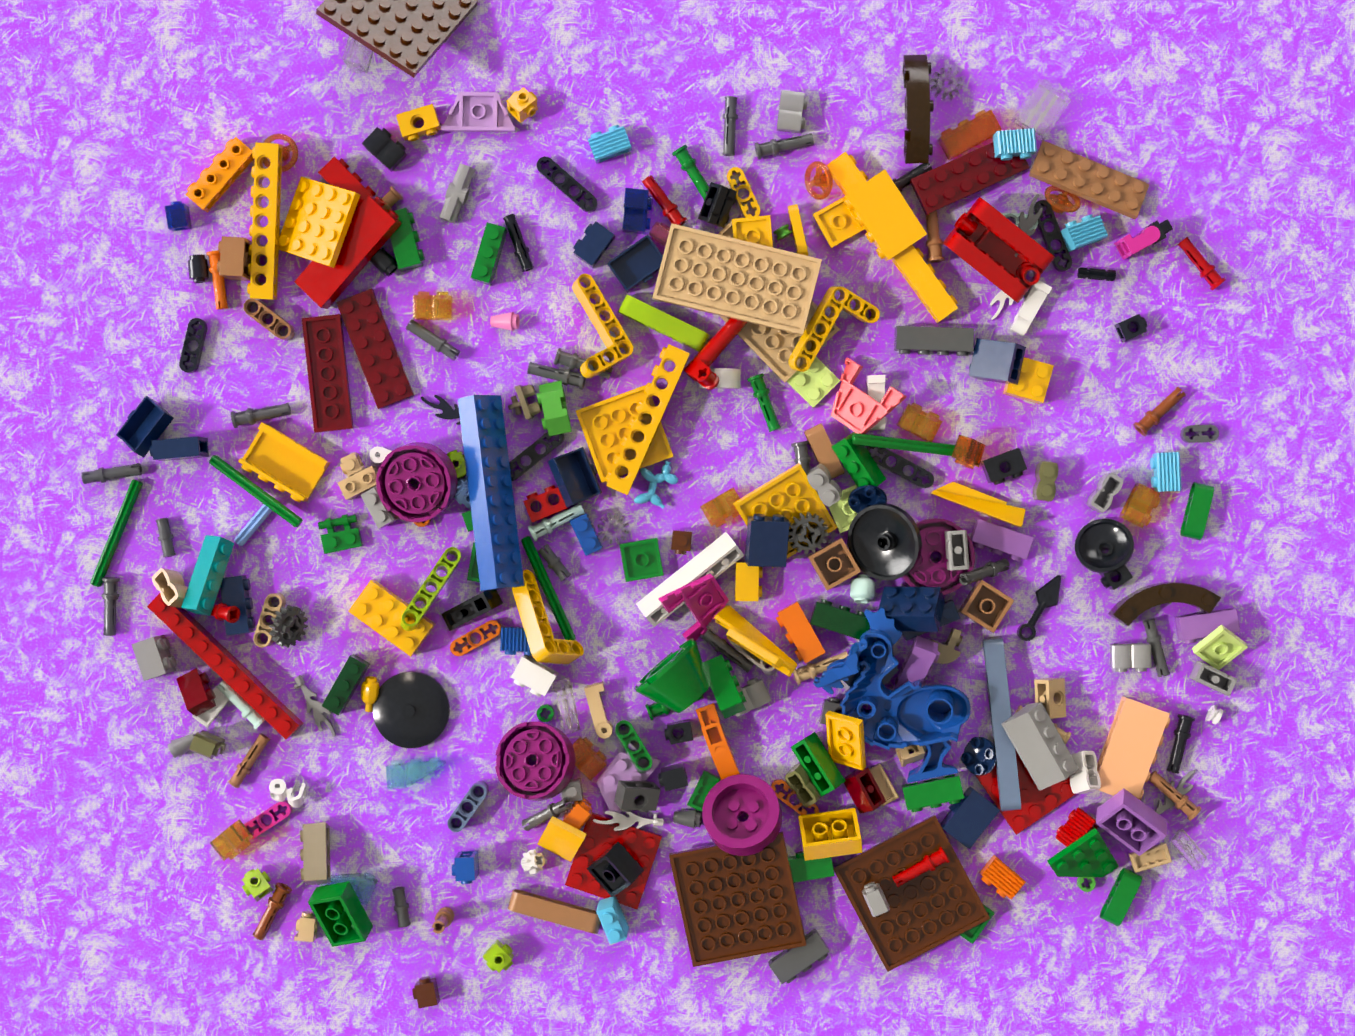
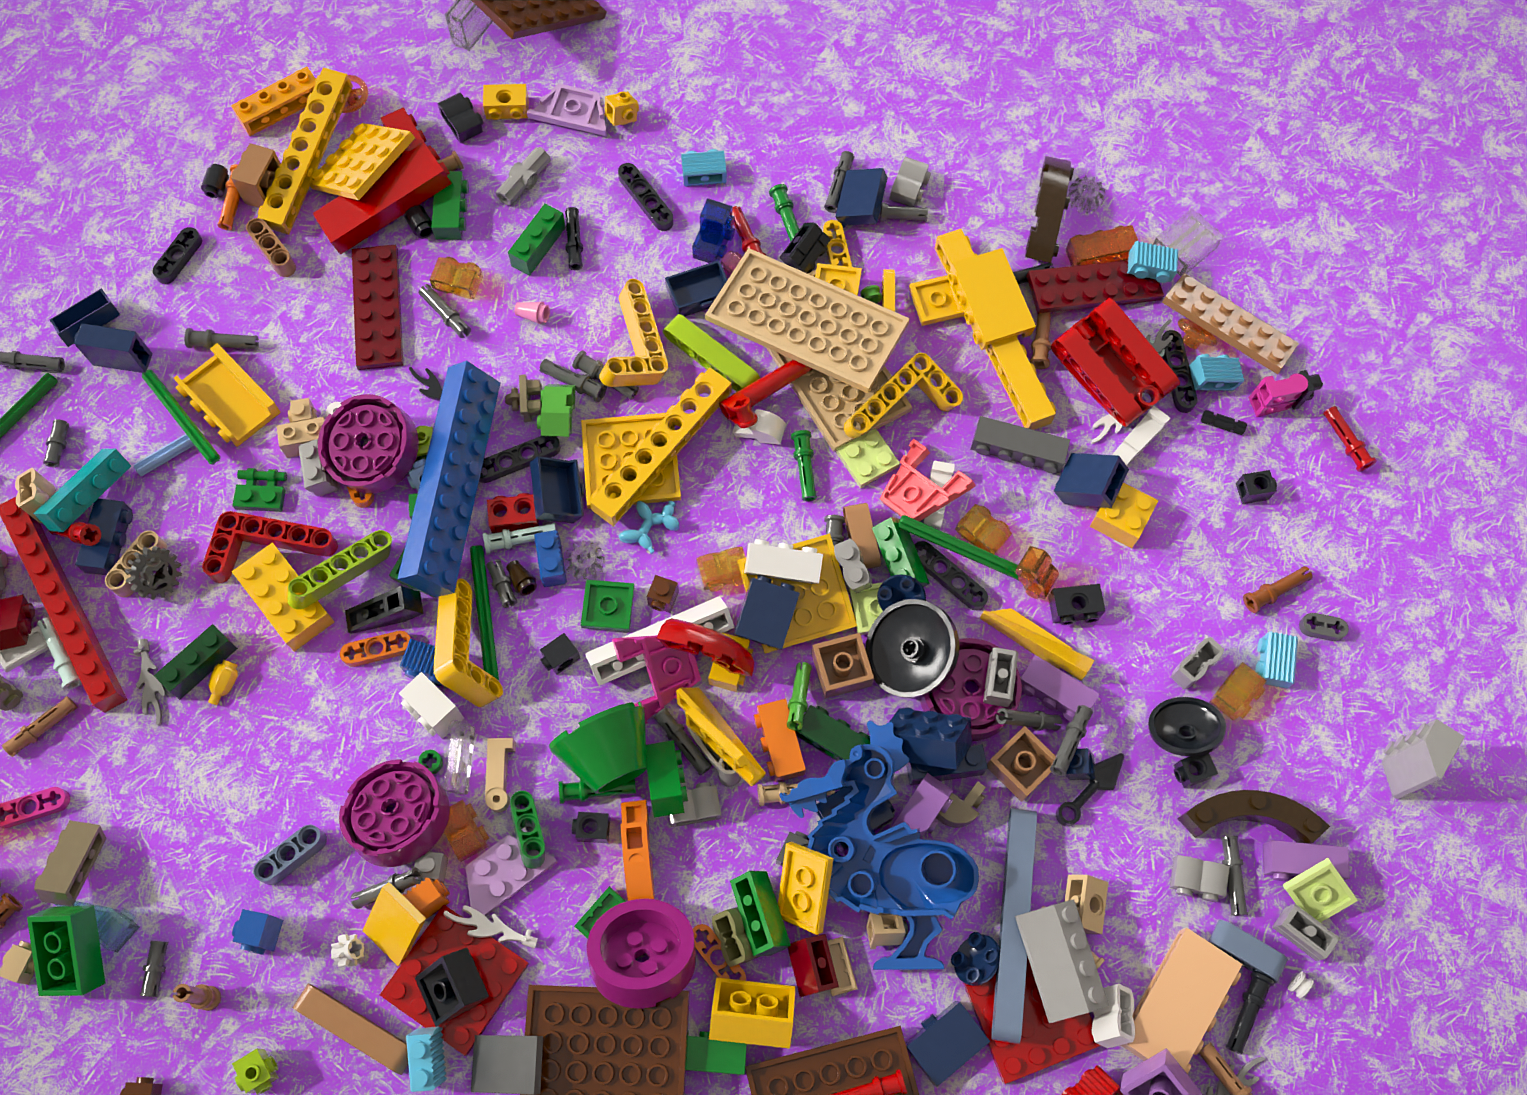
camera: 10 degrees right, 20 degrees down
clear blue brick [165,201,192,232] -> none
white leg [269,779,307,808] -> none
dark red plate [302,314,354,433] -> none
black dish [373,671,450,748] -> none
clear light blue slope [386,757,446,789] -> none
dark blue brick [573,221,615,268] -> none
dark grey brick [614,780,661,812] -> none
black brick [658,762,688,792] -> none
dark grey cone [673,810,702,829] -> none
dark grey gear [788,512,829,554] -> none
clear orange piece [804,161,833,200] -> none
light aqua head [850,574,876,604] -> none
green brick [902,773,964,812] -> none
olive brick [1033,461,1058,502] -> none
green beam [1180,482,1214,540] -> none
none -> red beam [202,511,338,583]
none -> dark grey tile [471,1035,543,1095]
none -> dark brown cone [506,560,537,596]
none -> black brick [540,633,580,675]
none -> red brick [657,618,754,677]
none -> white brick [744,539,823,584]
none -> bright green pin [786,662,812,730]
none -> dark blue container [835,168,888,228]
none -> dark grey pin [1050,705,1093,776]
none -> dark blue brick [1065,748,1095,780]
none -> sand blue beam [1208,920,1288,983]
none -> light grey slope [1382,719,1465,799]

